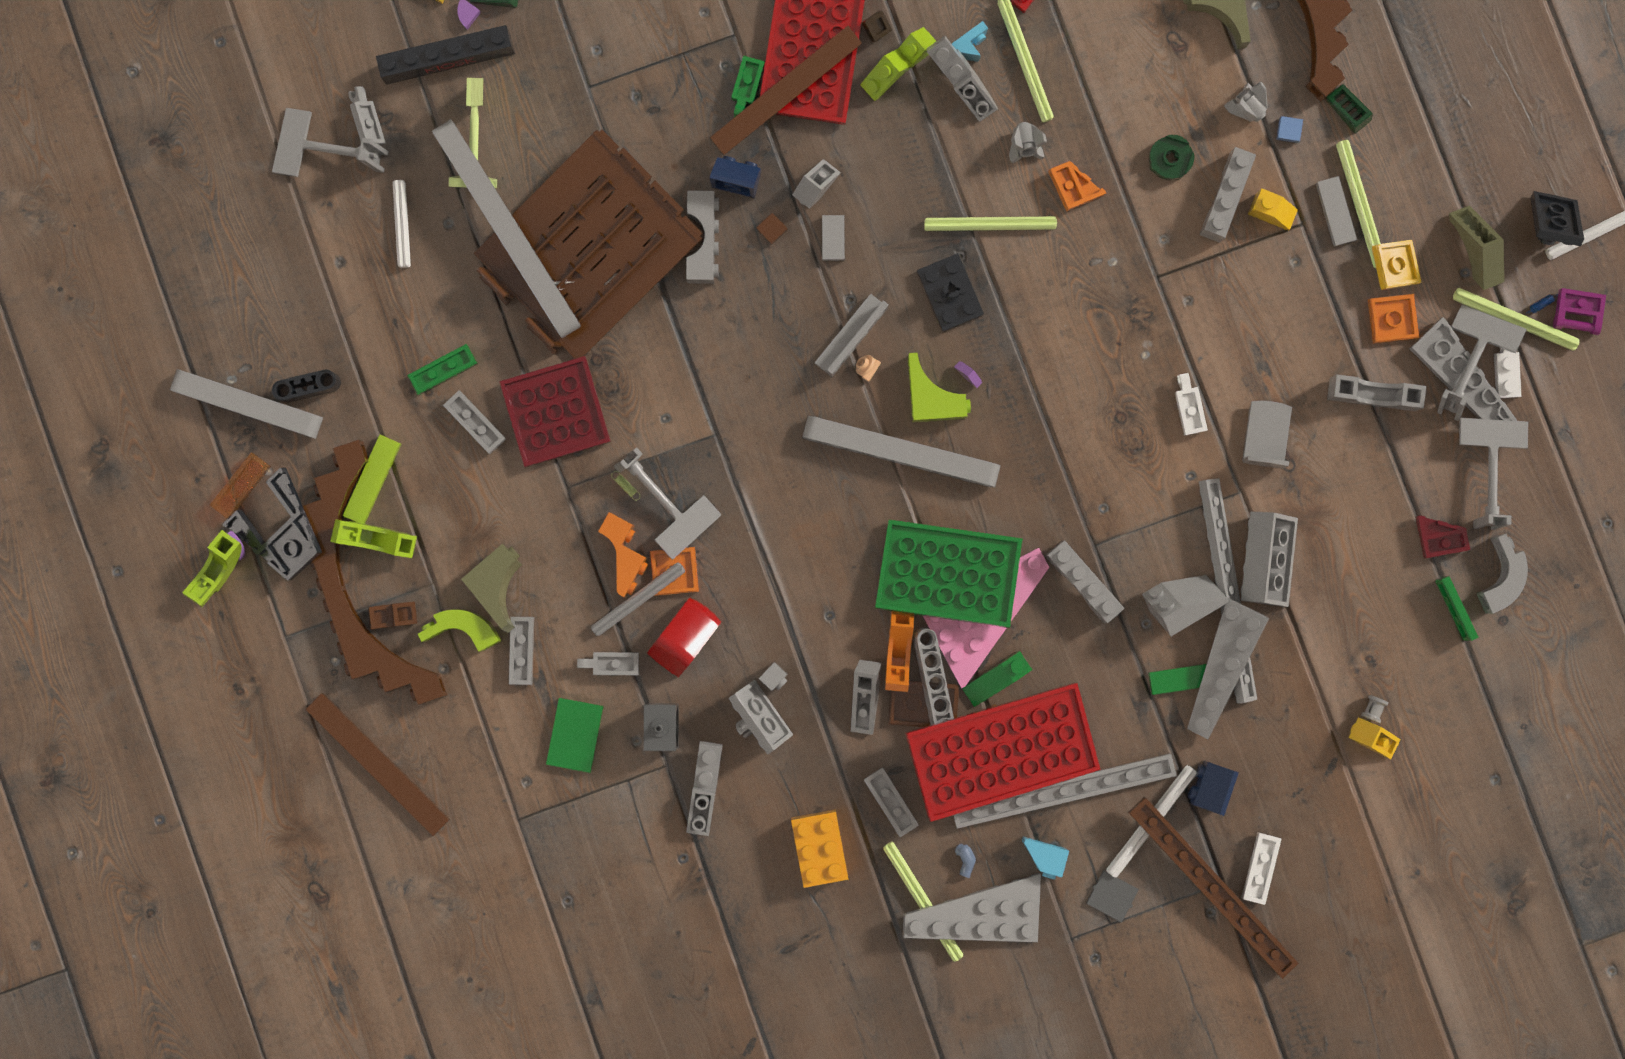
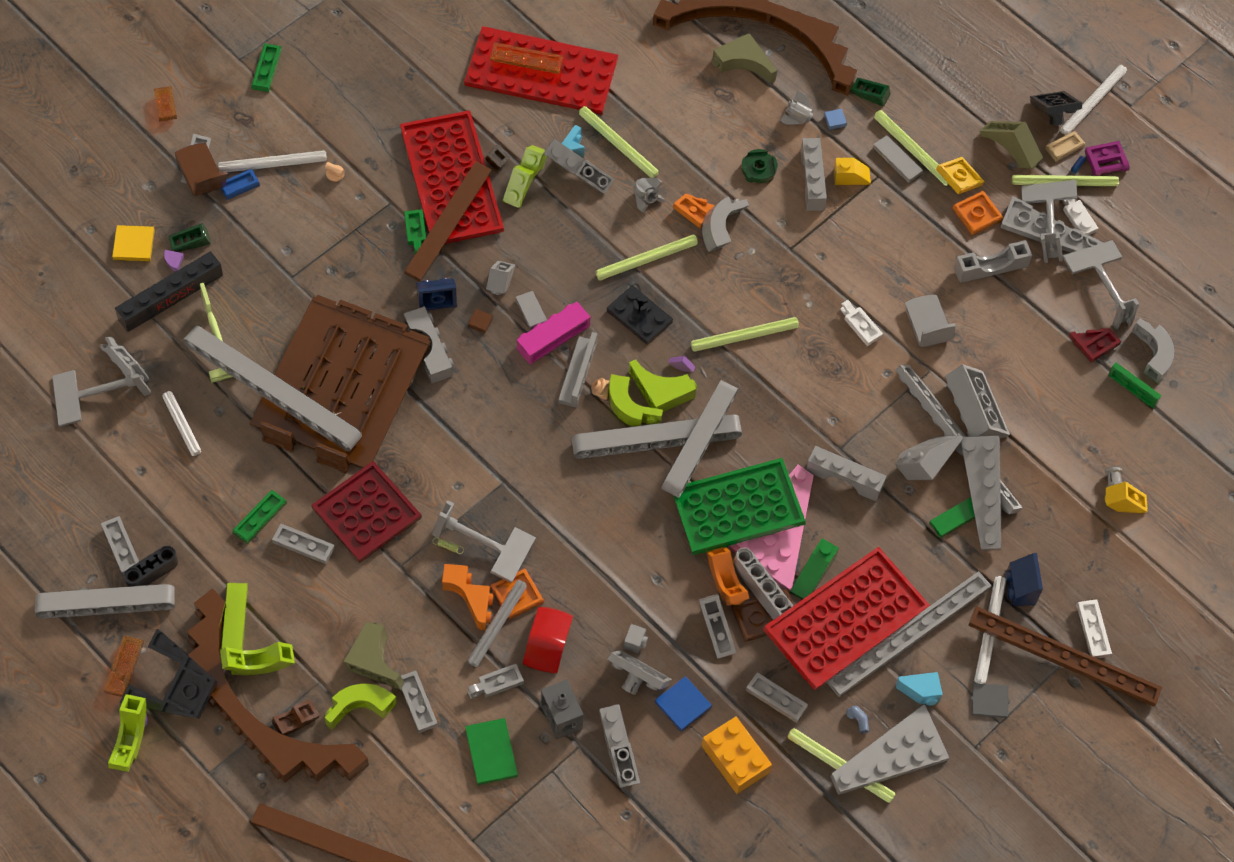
camera: 25 degrees left, 25 degrees down
none -> light grey plate [101,516,139,575]
none -> dark pink brick [517,302,591,365]
none -> lime arch [609,374,663,427]
none -> blue tile [655,676,712,732]
none -> light grey beam [661,380,738,498]
none -> yellowish green axle [691,317,799,351]
none -> light grey arch [702,197,749,252]
none -> tan tile [1045,131,1085,162]

